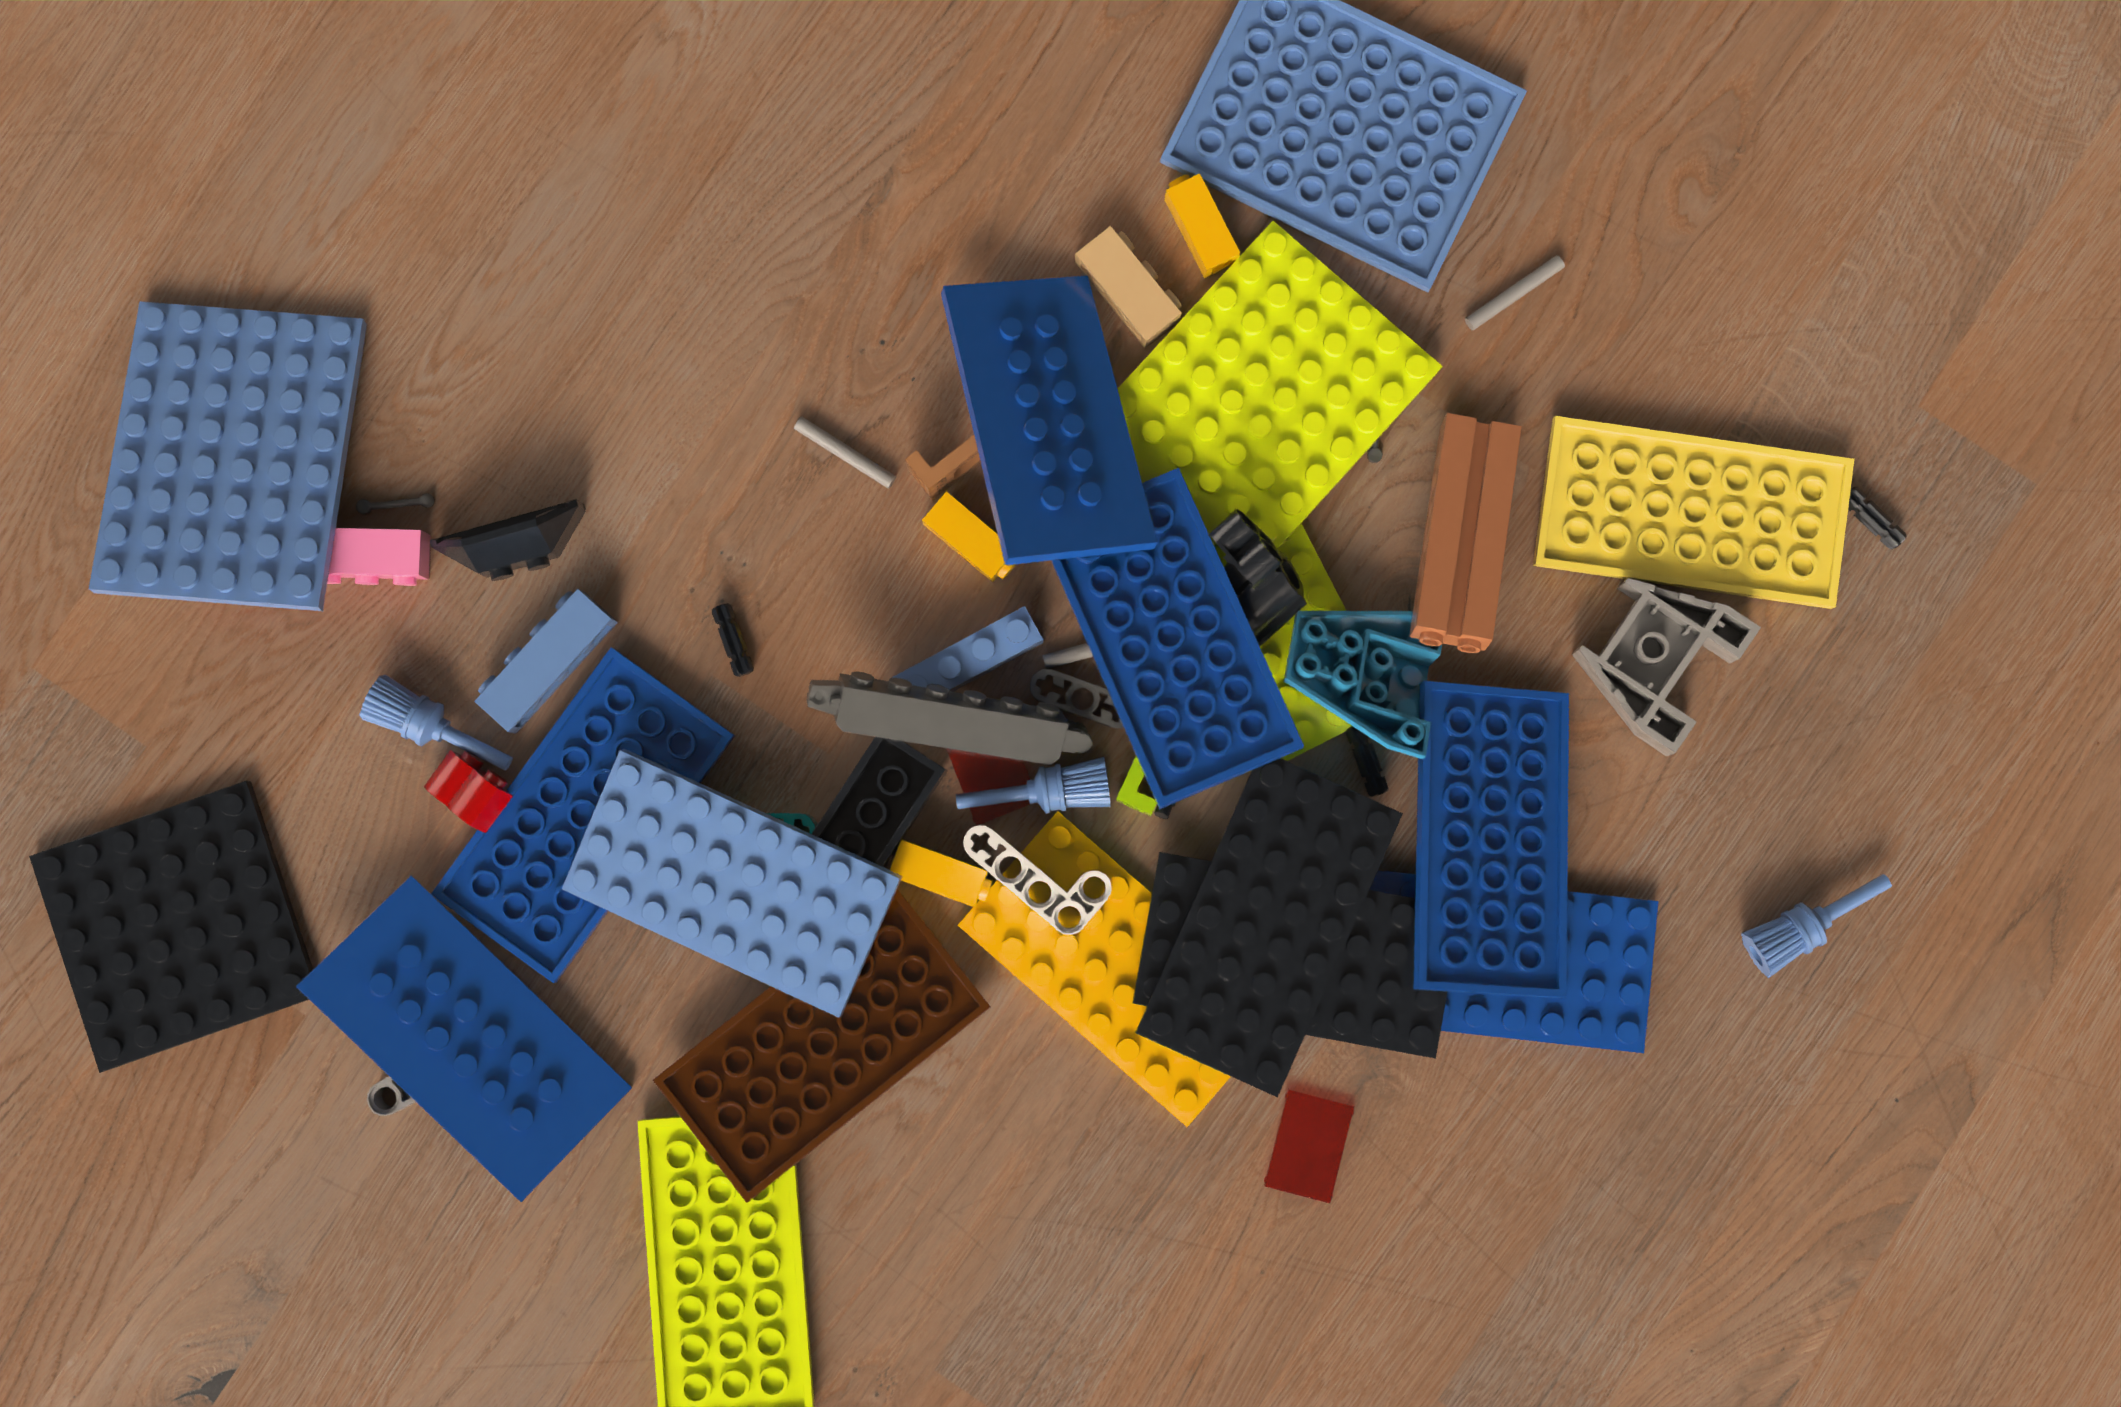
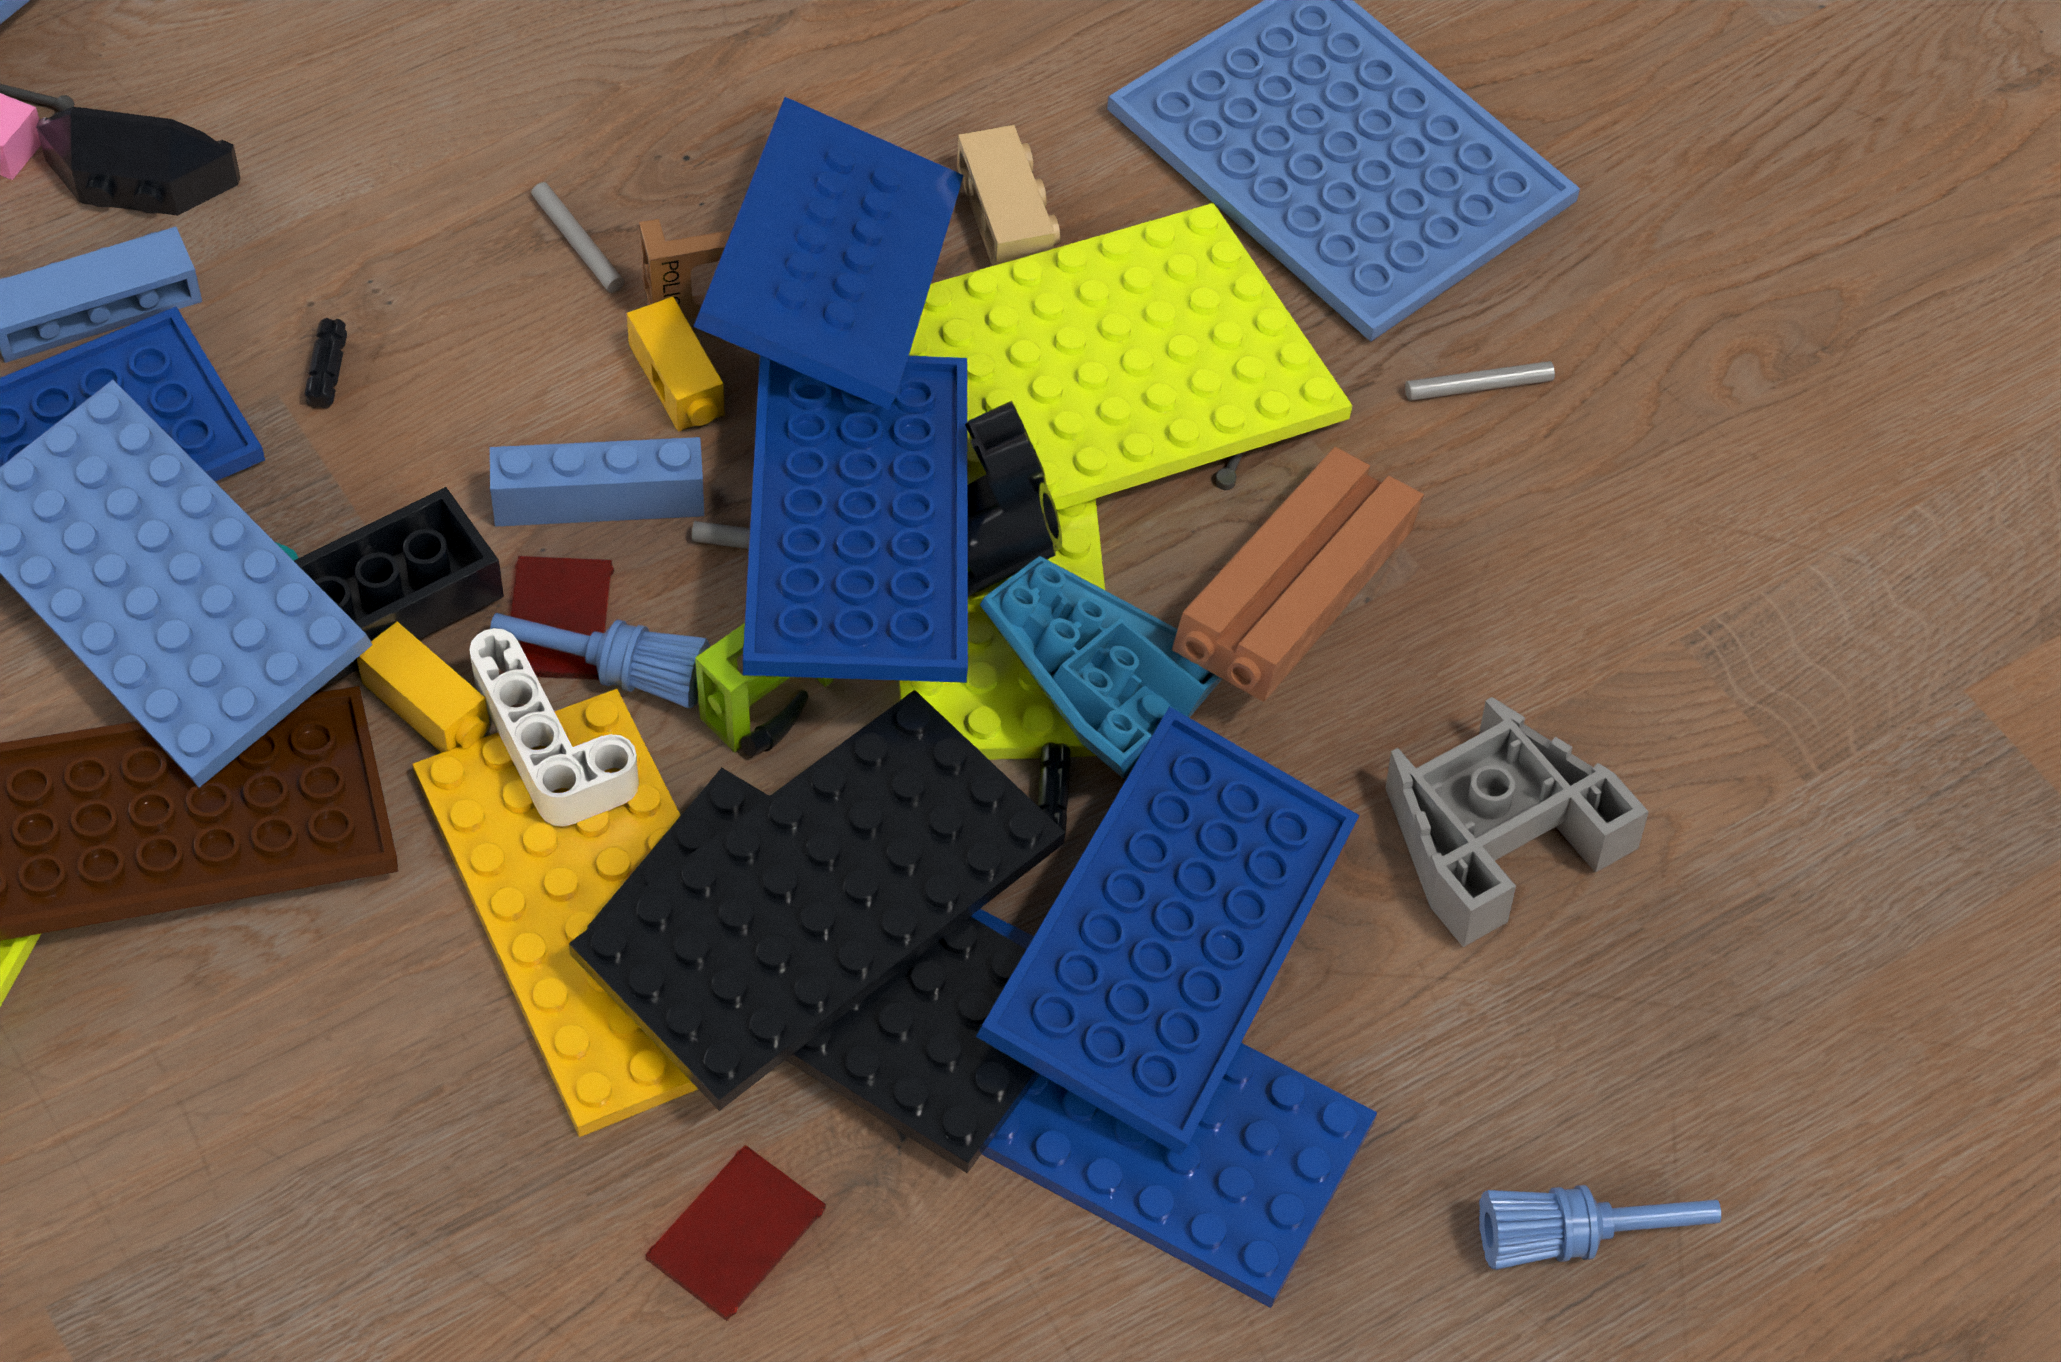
camera: 20 degrees right, 30 degrees down
dark grey hinge [806,671,1093,765] -> none
dark grey beam [1030,669,1124,729] -> none
yellow brick [1164,173,1240,279] -> none
light yellow plate [1533,416,1854,609] -> none
black axle [1848,487,1907,550] -> none

